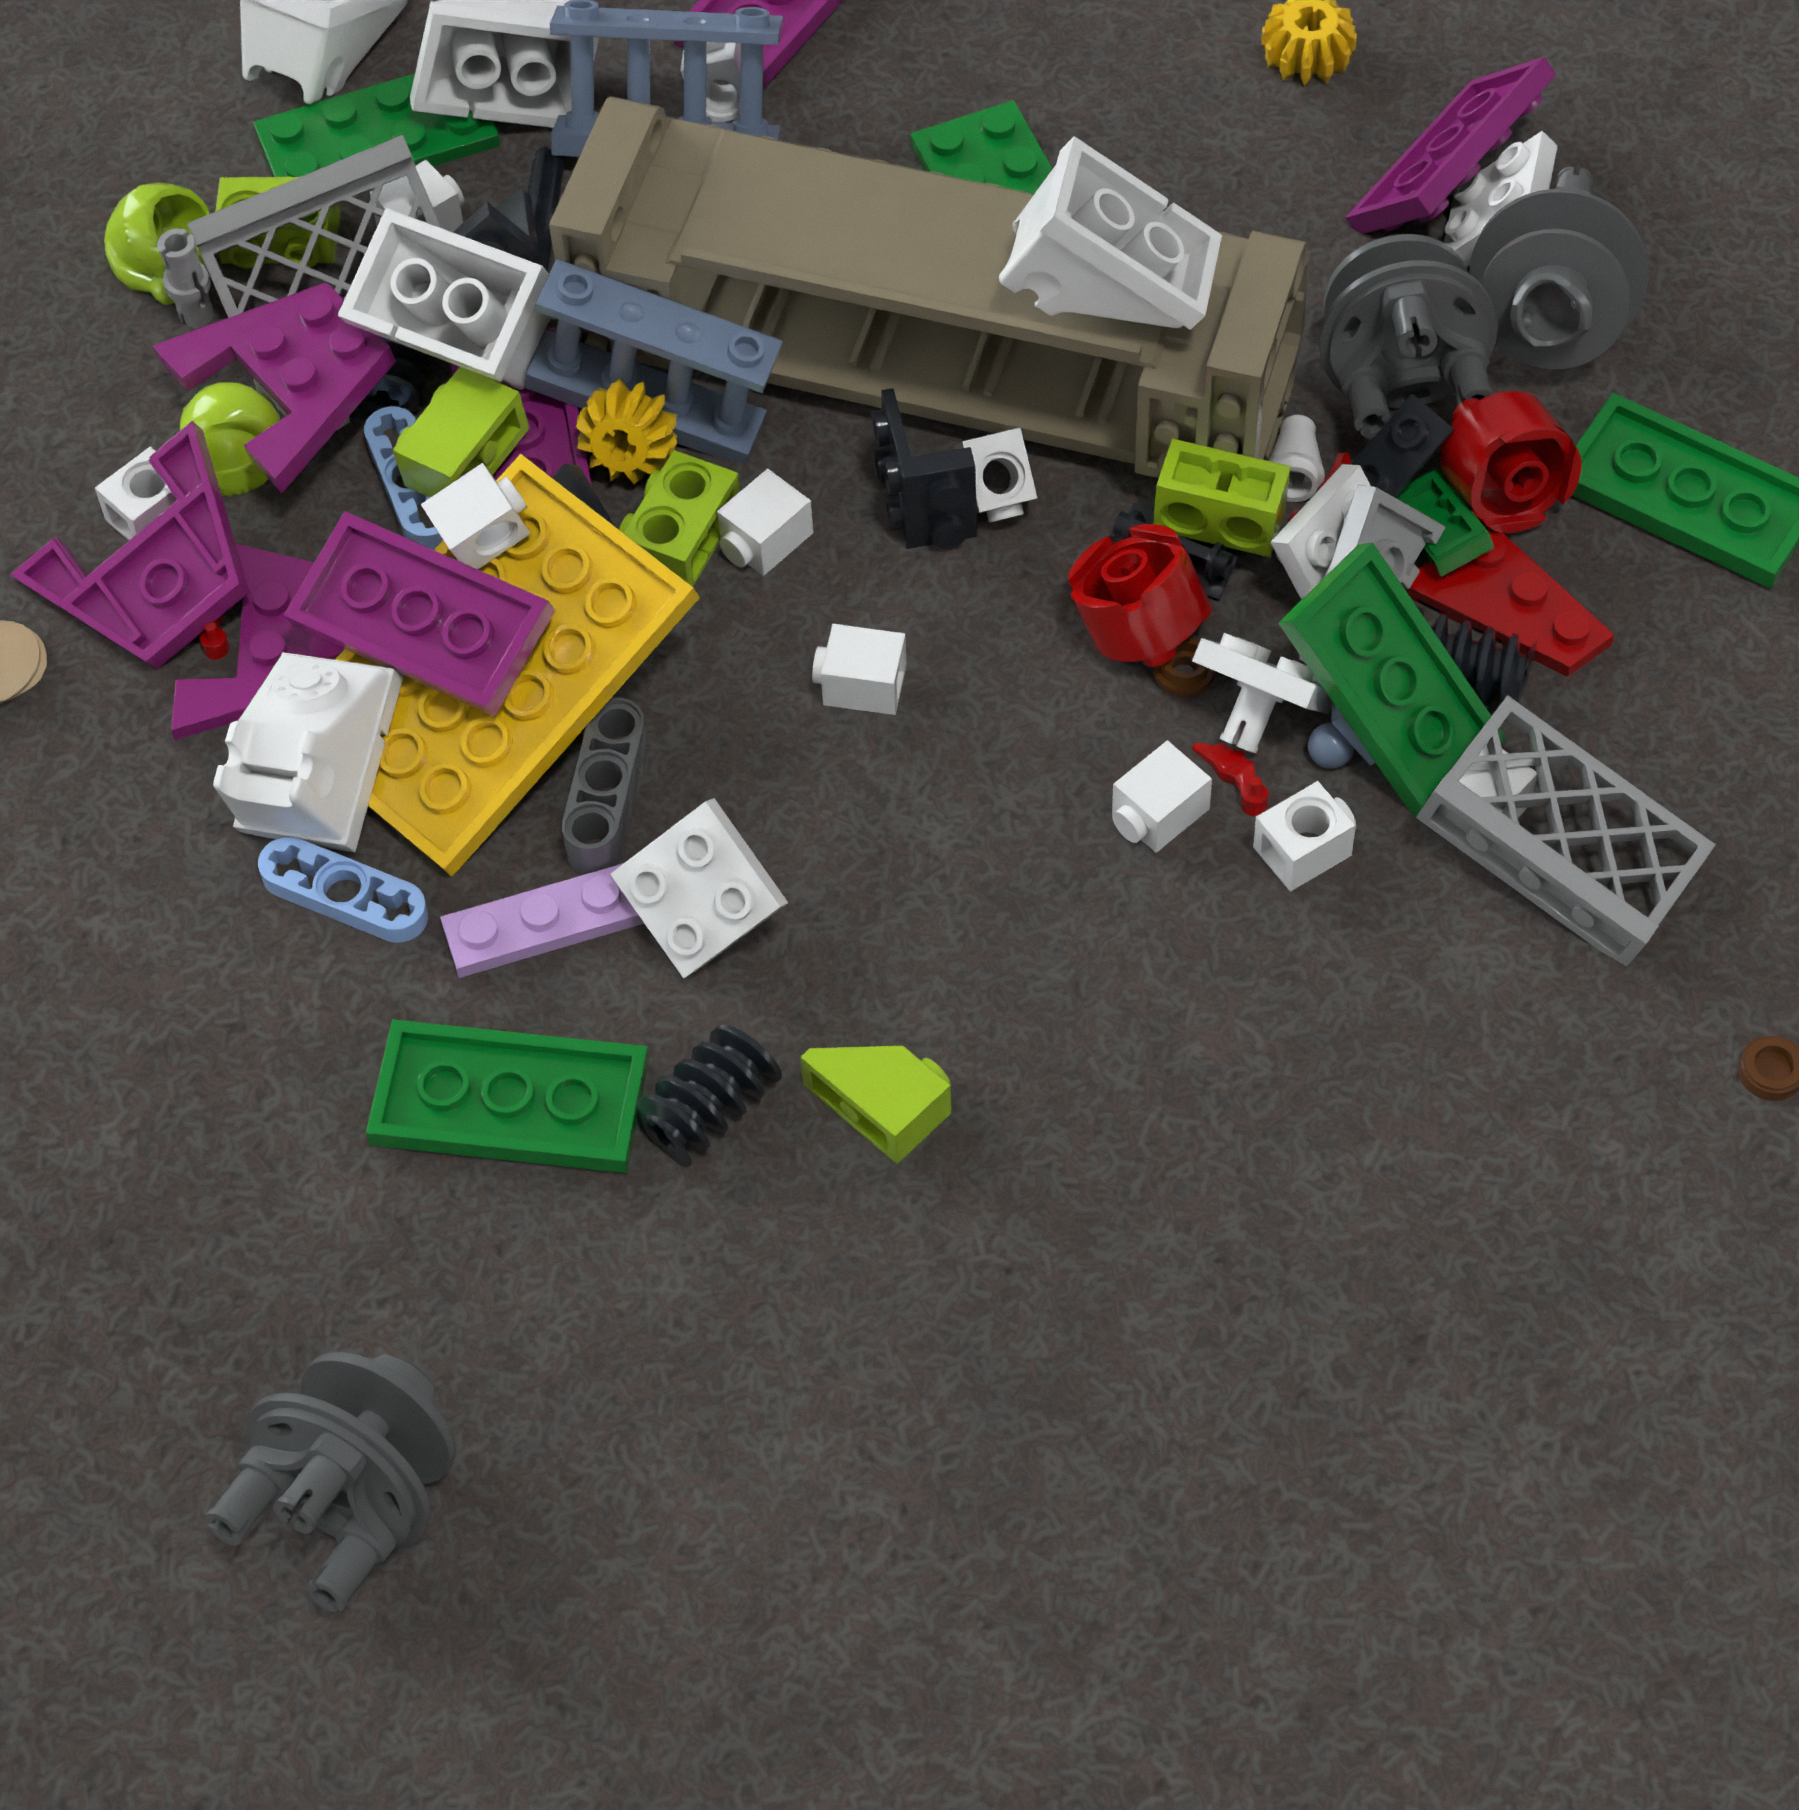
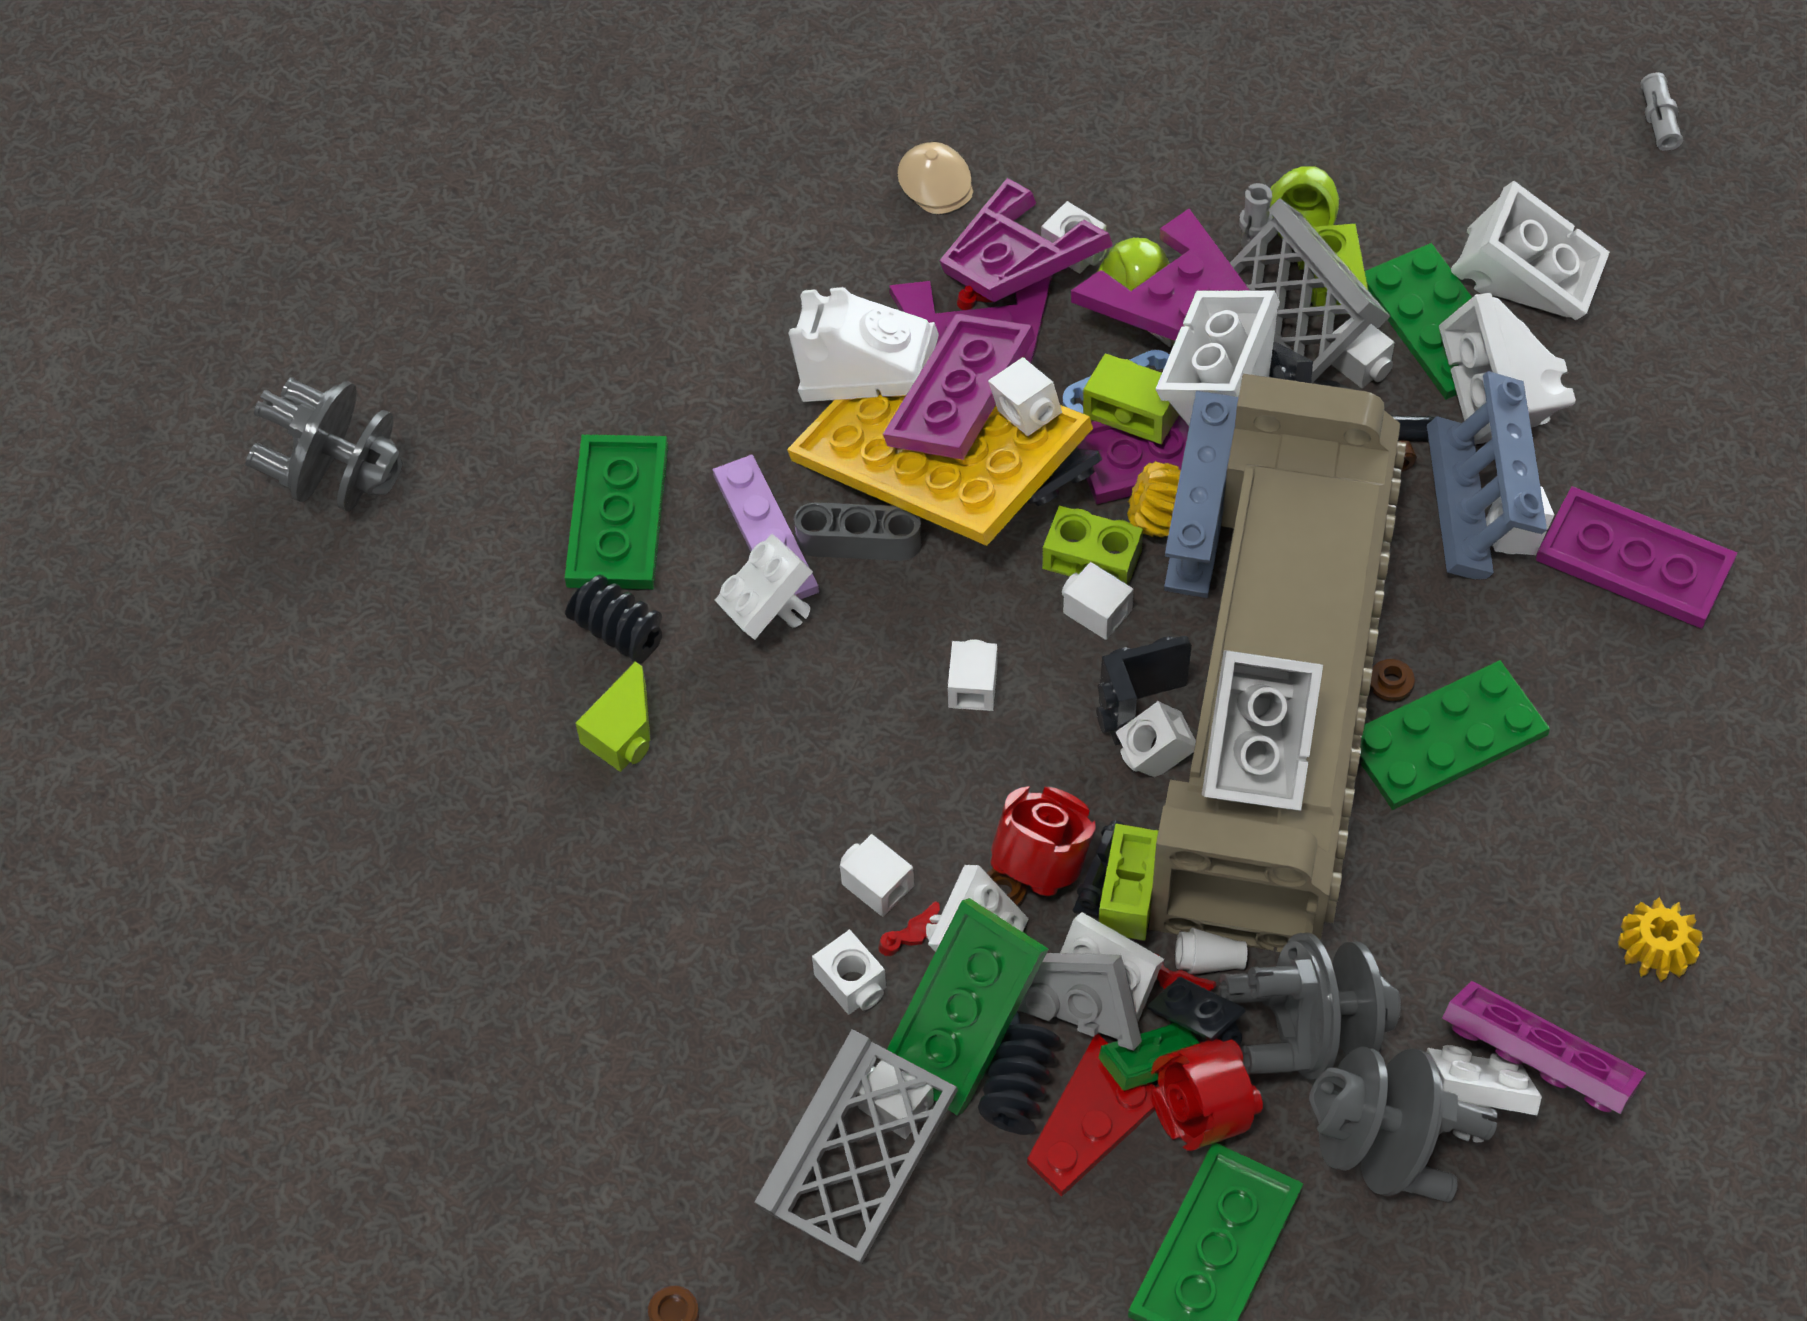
camera: 85 degrees right, 0 degrees up
light blue beam [258,837,428,943] -> none

